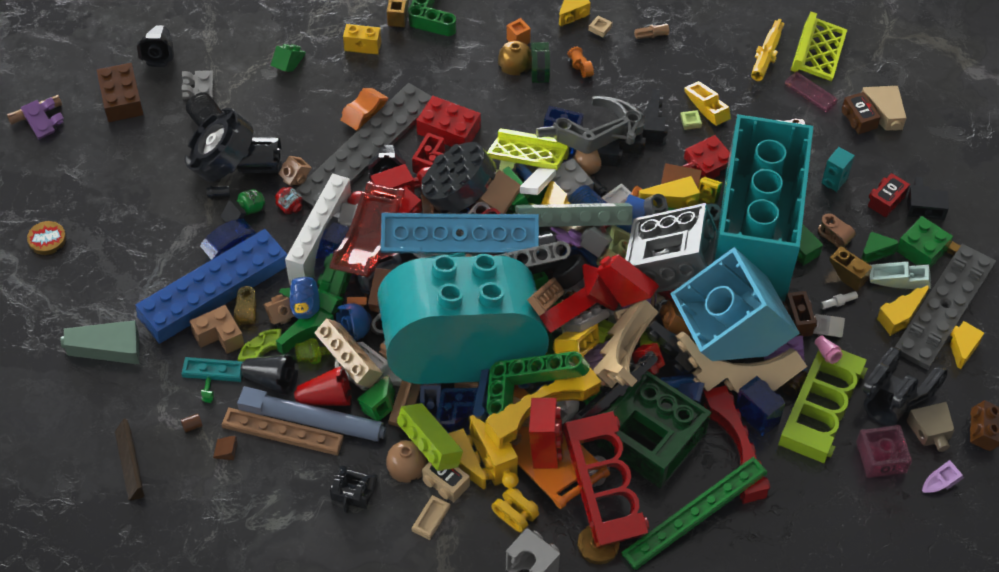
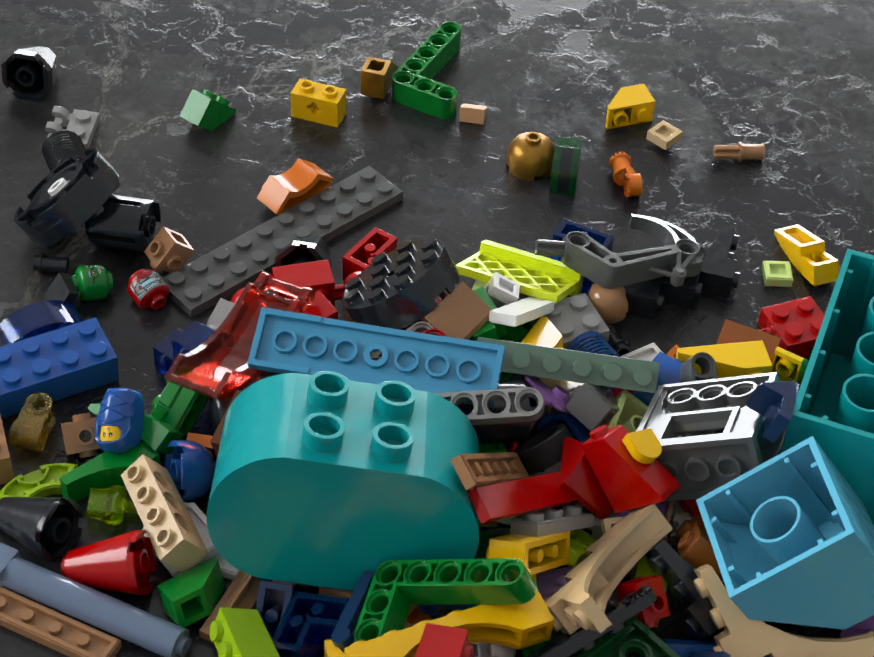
camera: 10 degrees right, 10 degrees down
white arch [285,173,351,286] -> none
red brick [416,96,481,147] -> none
orange panel [507,18,531,45] -> none
none -> light nougat slope [459,103,487,125]
none -> white panel [485,272,520,308]
none -> yellow tile [622,428,662,464]
none -> dark blue slope [746,381,799,443]

